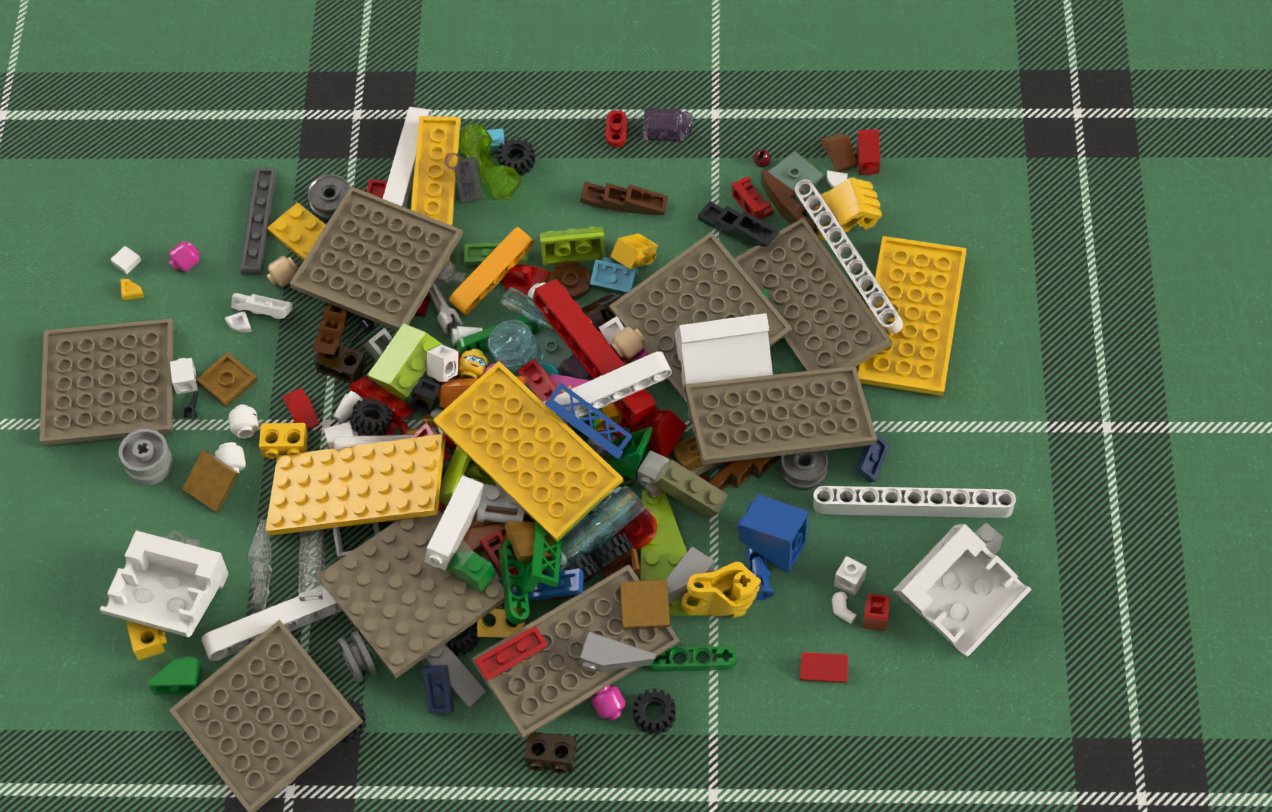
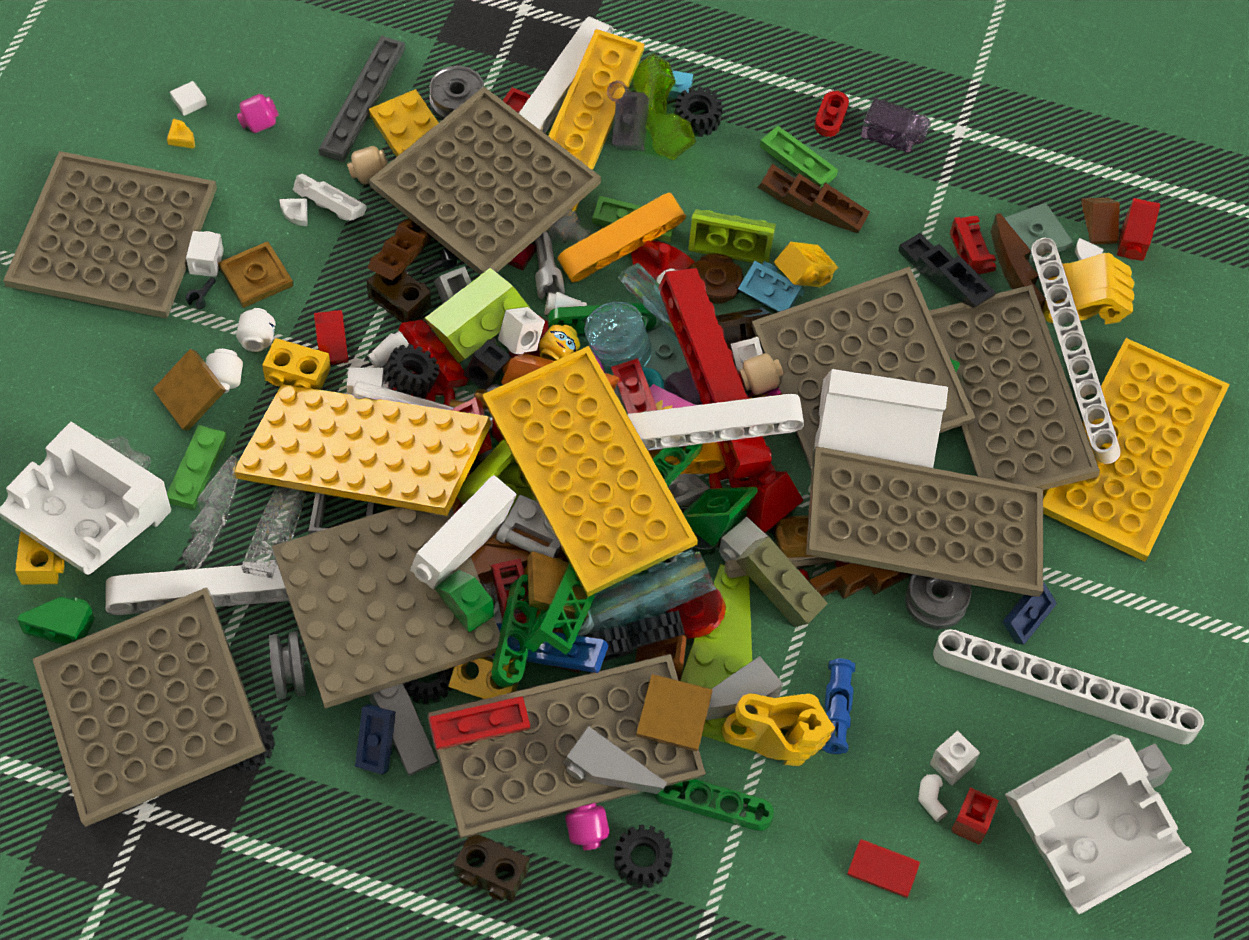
camera: 10 degrees right, 0 degrees up
light grey wheel [119,428,173,486] -> none
blue fence [545,382,632,459] -> none
blue slope [737,494,808,573] -> none
dark red hinge [754,149,770,167] -> none
none -> bright green plate [167,425,227,510]
none -> bright green plate [760,126,838,187]

